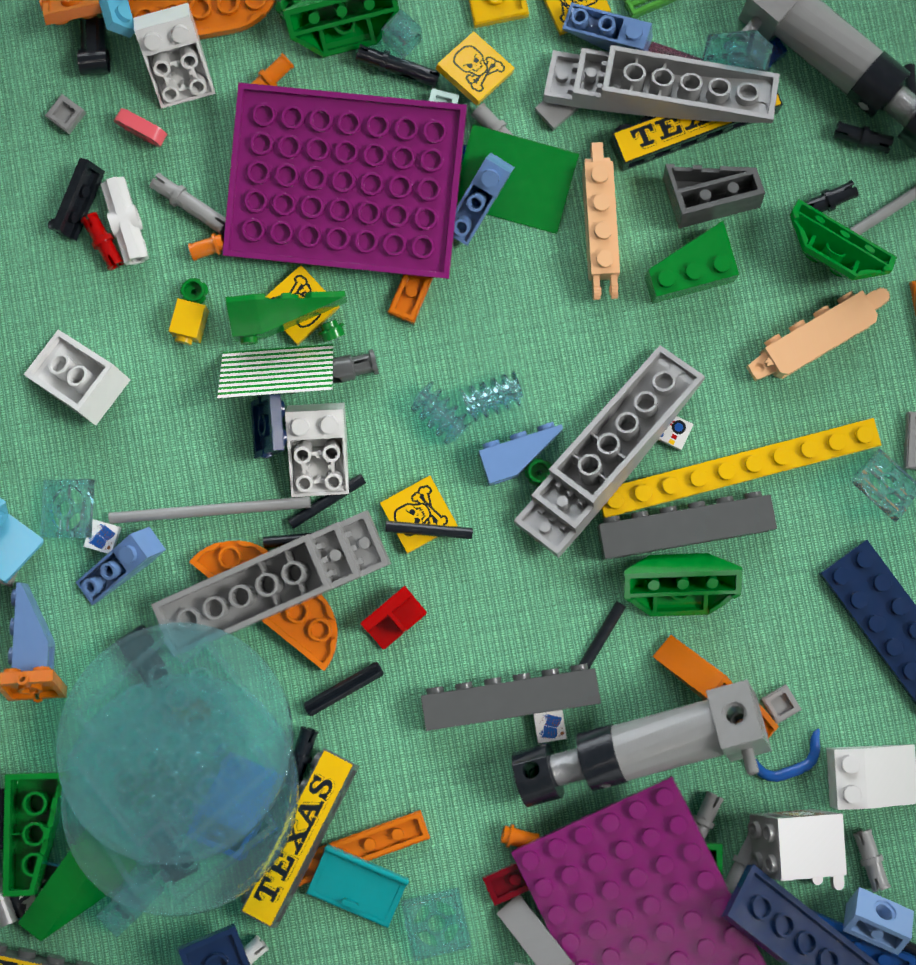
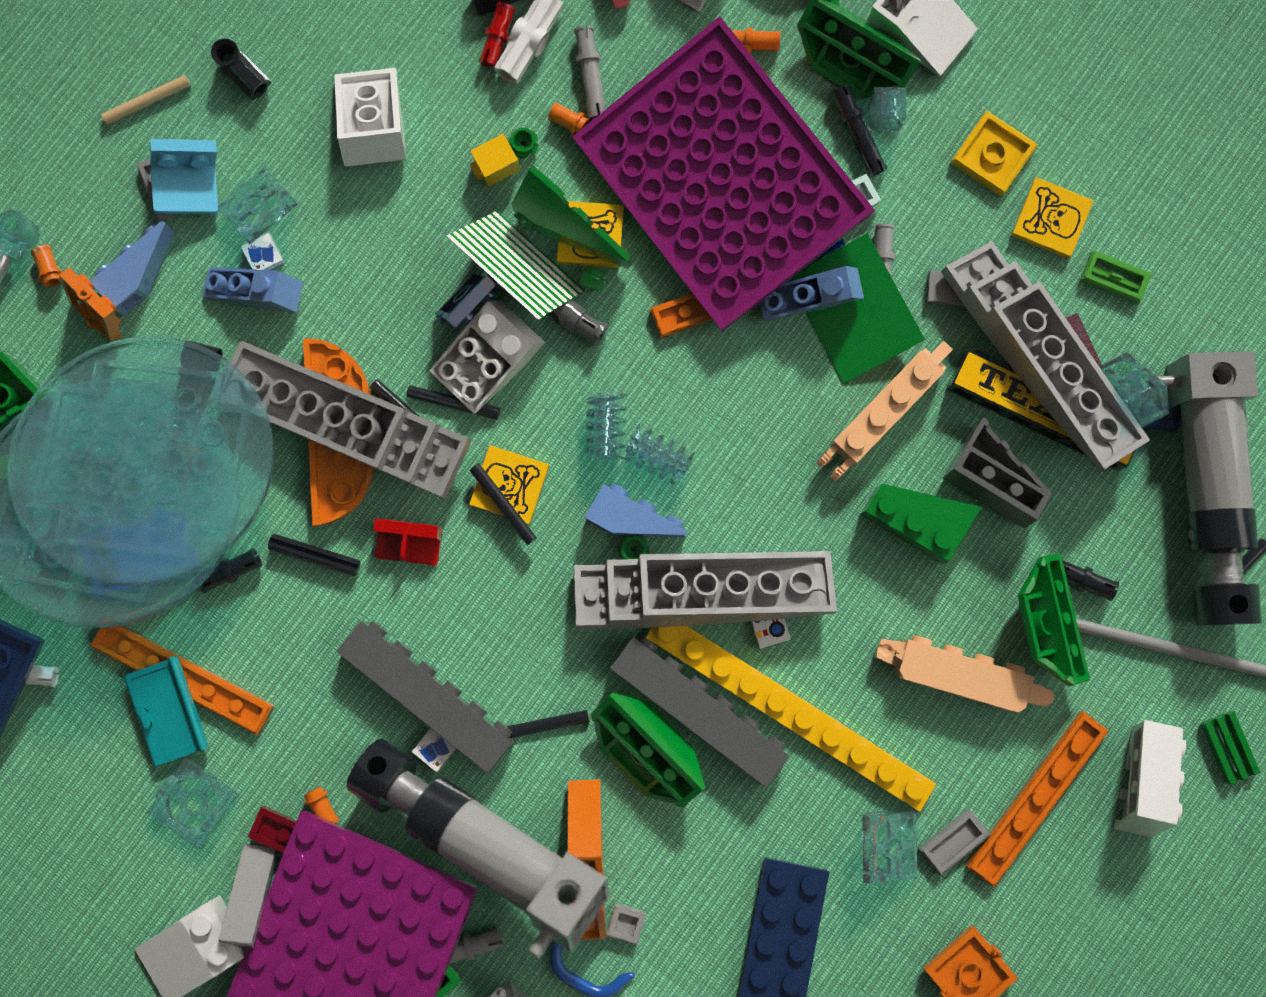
camera: 55 degrees right, 0 degrees up
light grey piece [108,496,311,524] -> none
brick [241,748,360,928] -> none
yellow tile [436,31,515,106] -> none
medium blue slope [562,2,653,52] -> none
black pin [833,121,894,154] -> none

